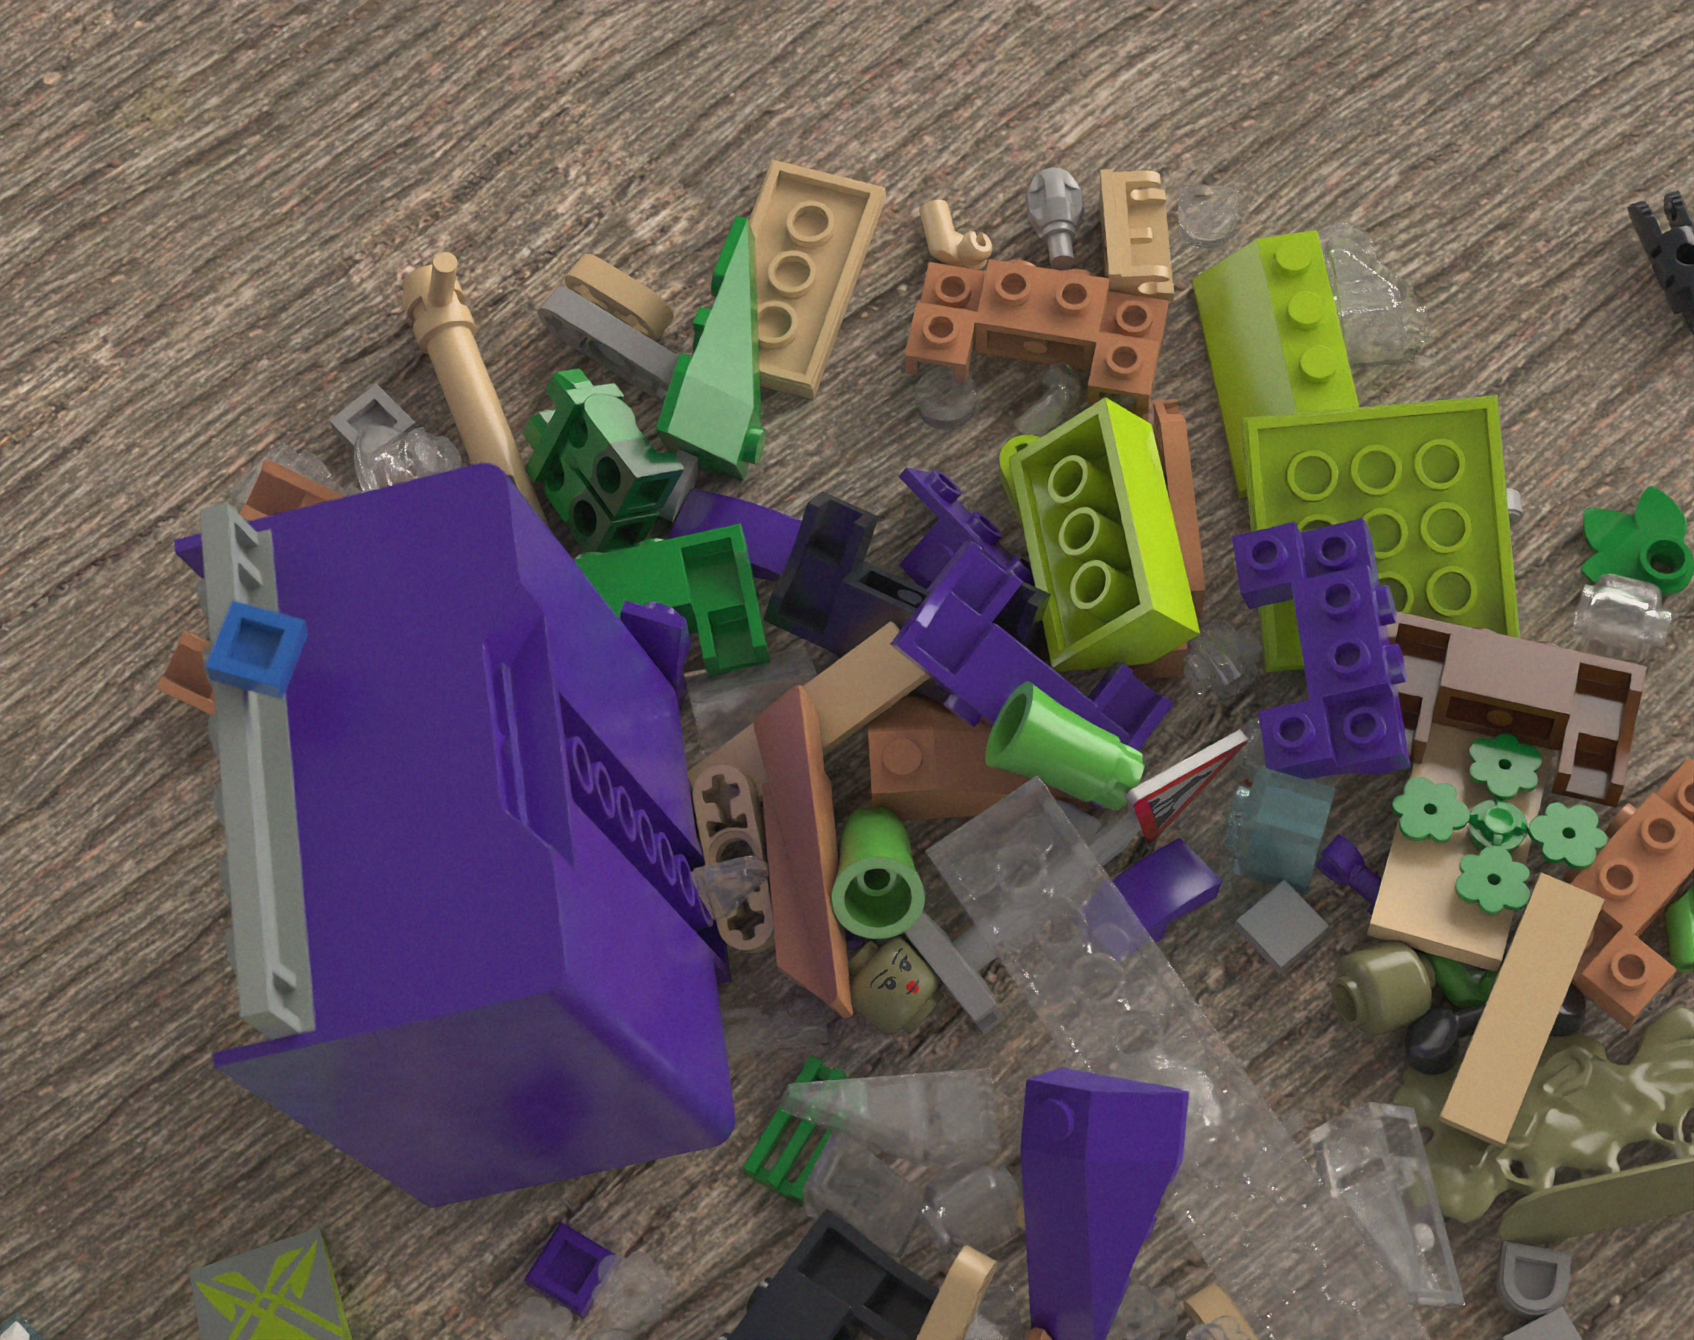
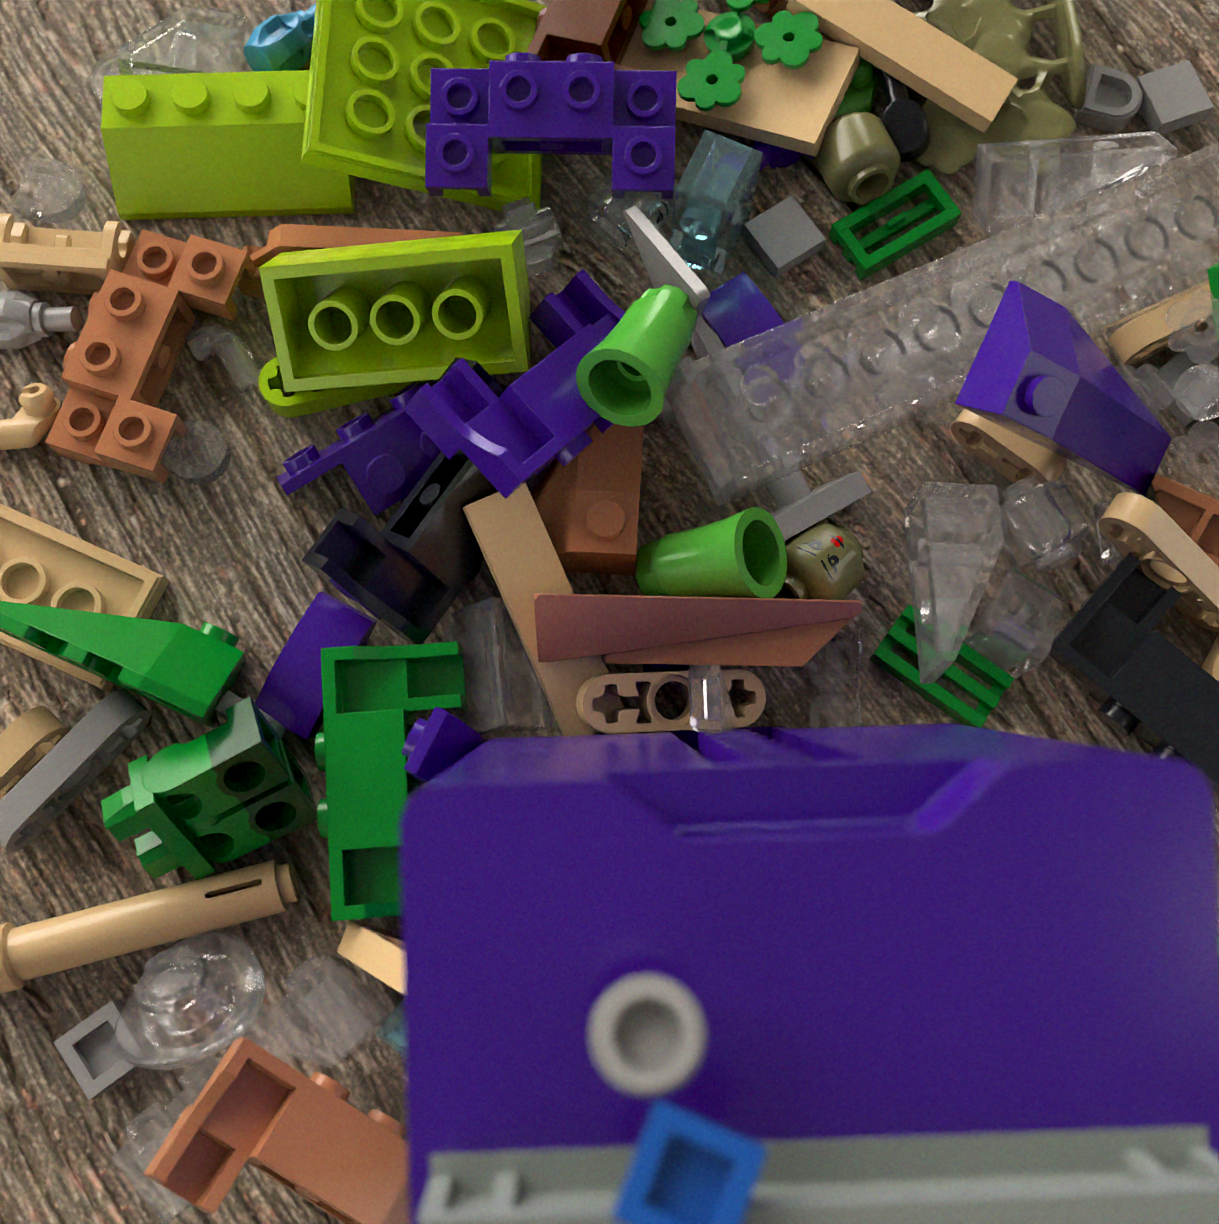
camera: 90 degrees left, 10 degrees up
none -> piece [244,3,316,72]
none -> light grey tile [589,975,706,1096]
none -> green tile [828,169,962,281]

